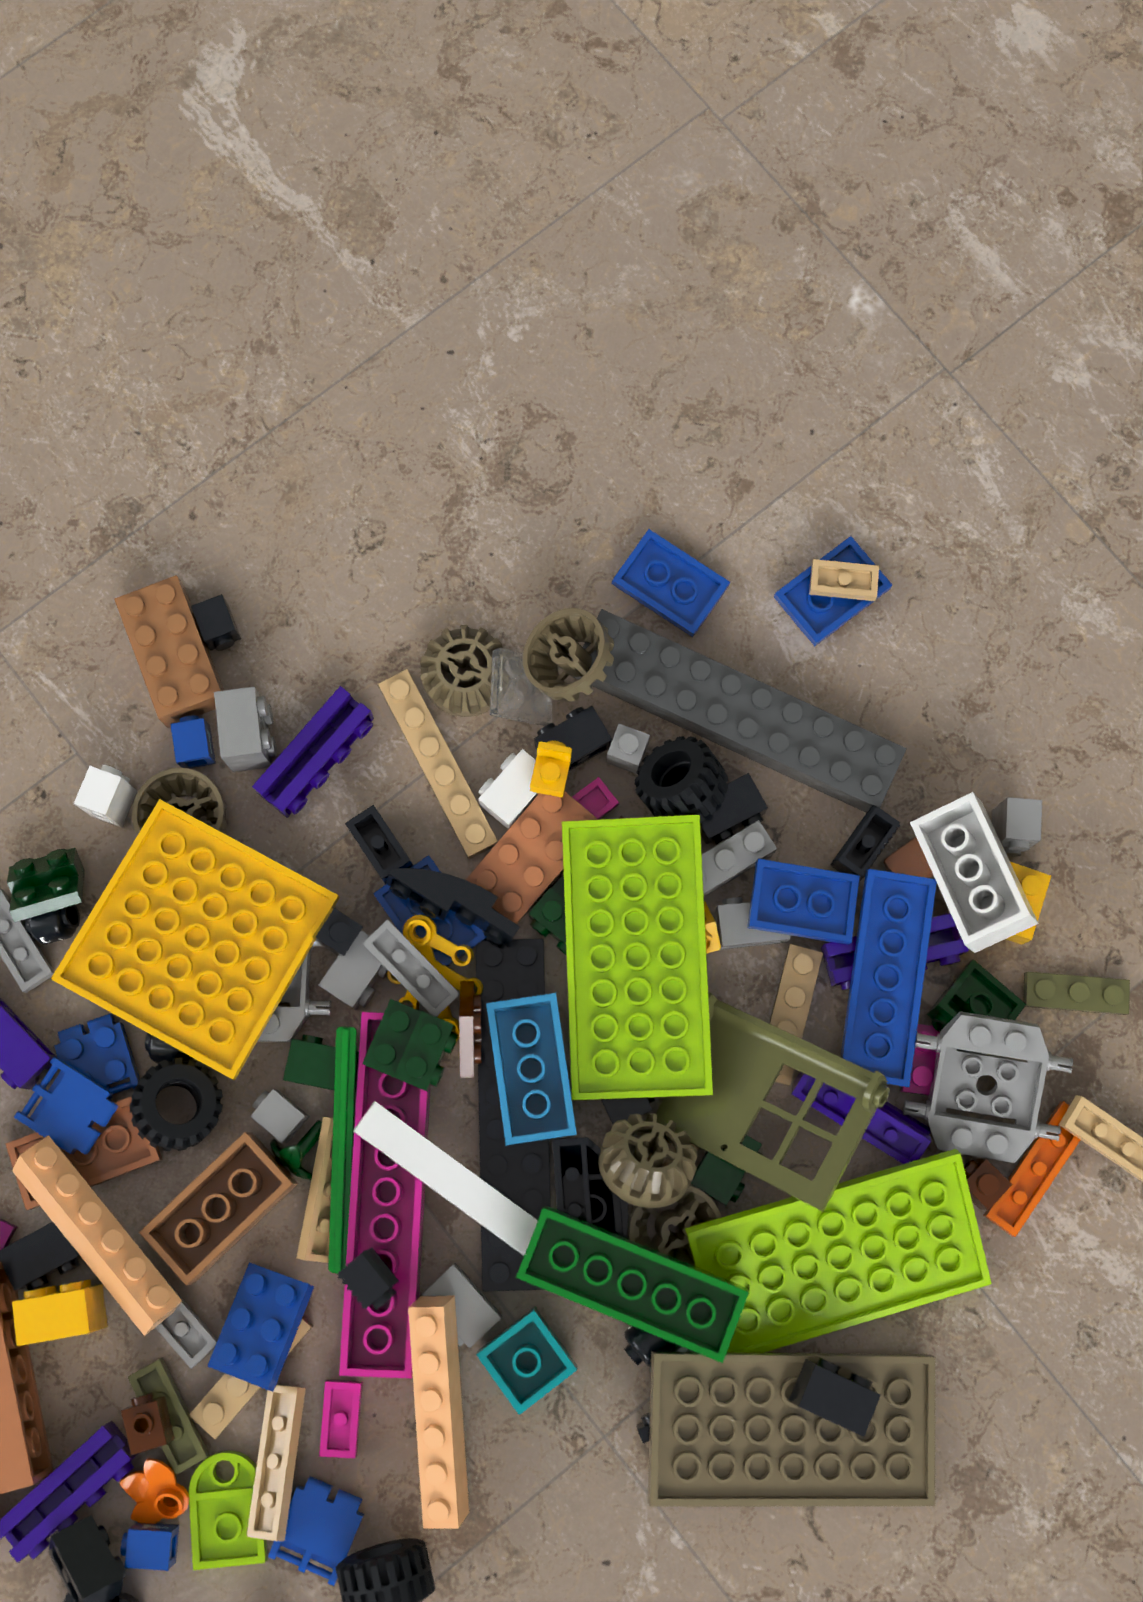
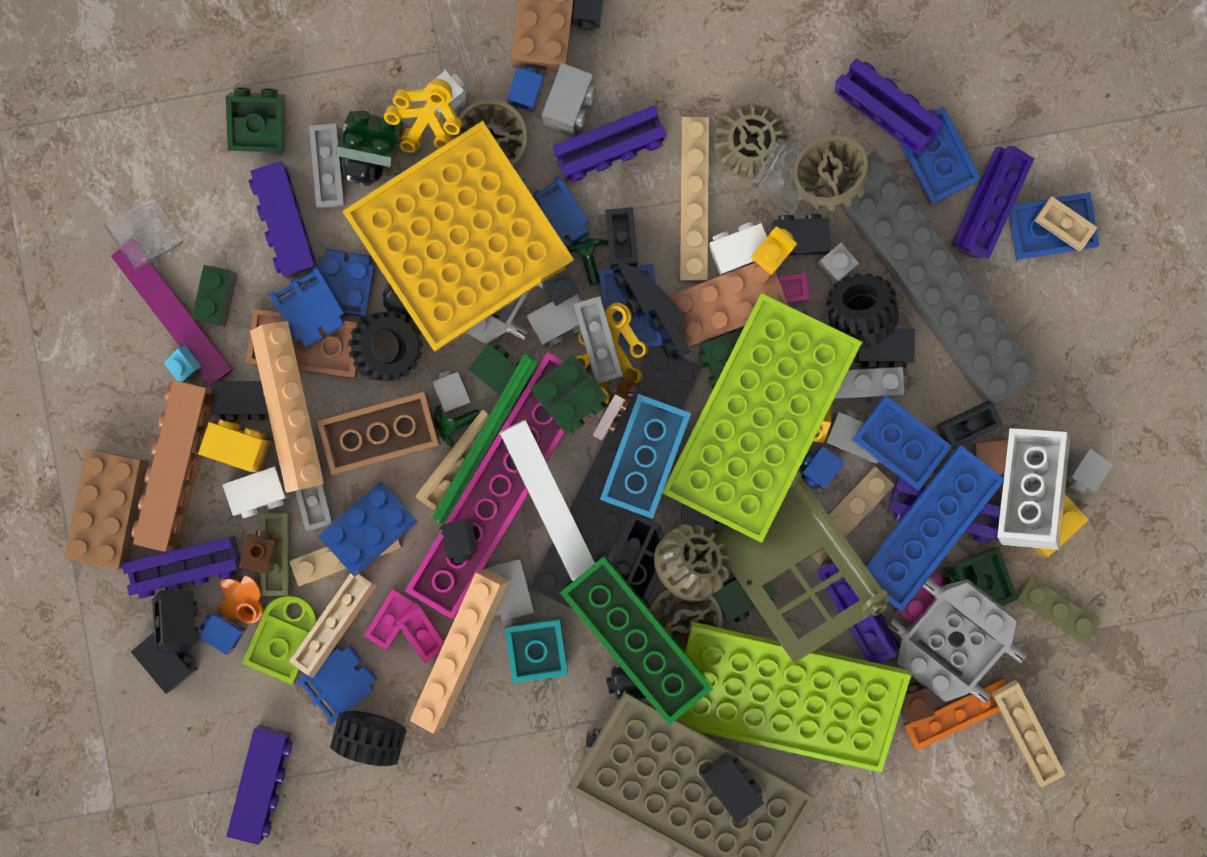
camera: 30 degrees right, 10 degrees up
none -> white brick [222,466,290,519]
none -> yellow plant [384,79,462,153]
none -> dark pink plate [394,603,444,663]
none -> blue plate [532,176,589,248]
none -> dark green plant [567,238,608,284]
none -> blue brick [800,446,845,490]
none -> dark purple brick [834,58,944,157]
none -> dark purple brick [951,146,1035,258]

